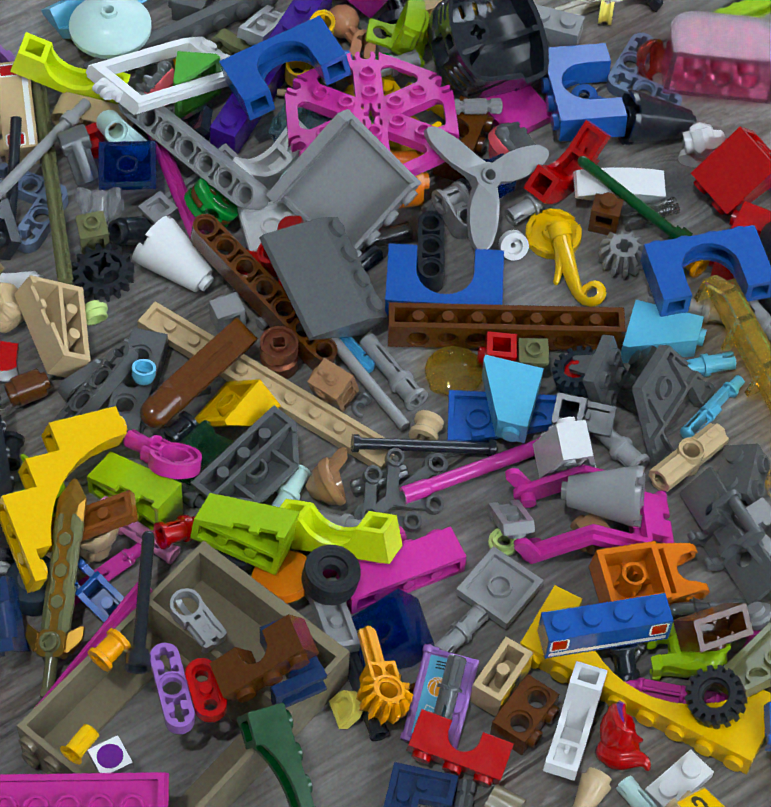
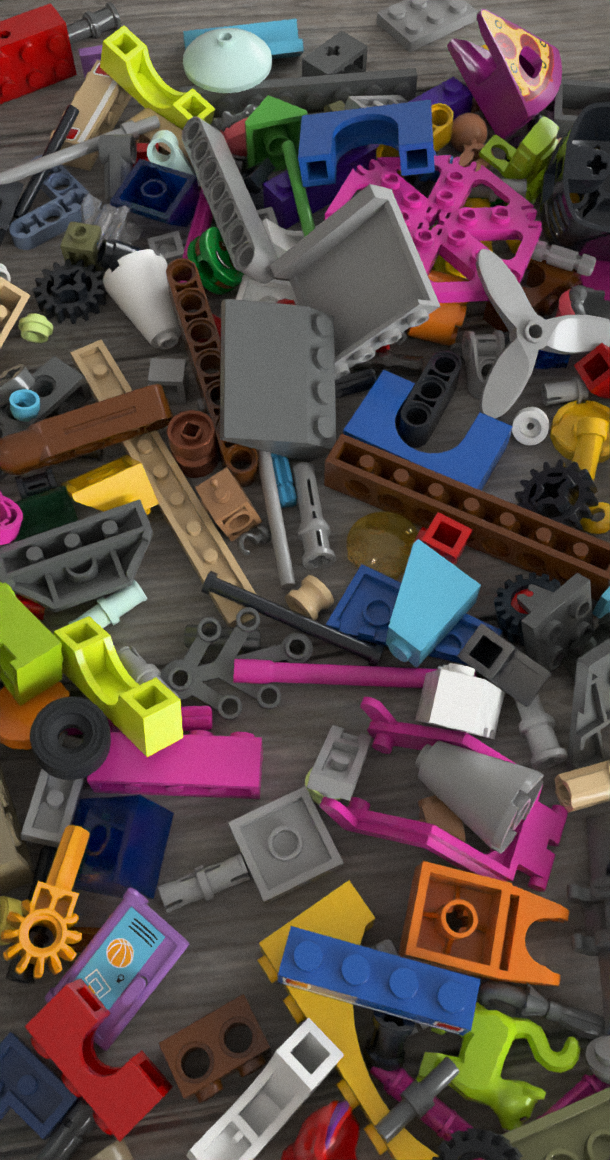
camera: 30 degrees right, 5 degrees up
olive axle [31,80,73,285] -> none
white animal [86,36,230,115] -> none
medium nougat hat [306,446,348,506] -> none
dark grey axle [433,654,467,720] -> none
tan brick [470,637,533,717] -> none
olive bracket [516,338,549,368] -> none
reddish brown brick [673,603,754,652] -> none
none -> bright green bar [281,140,315,237]
none -> dark grey bar [374,1057,460,1144]
none -> black gear [515,459,598,530]

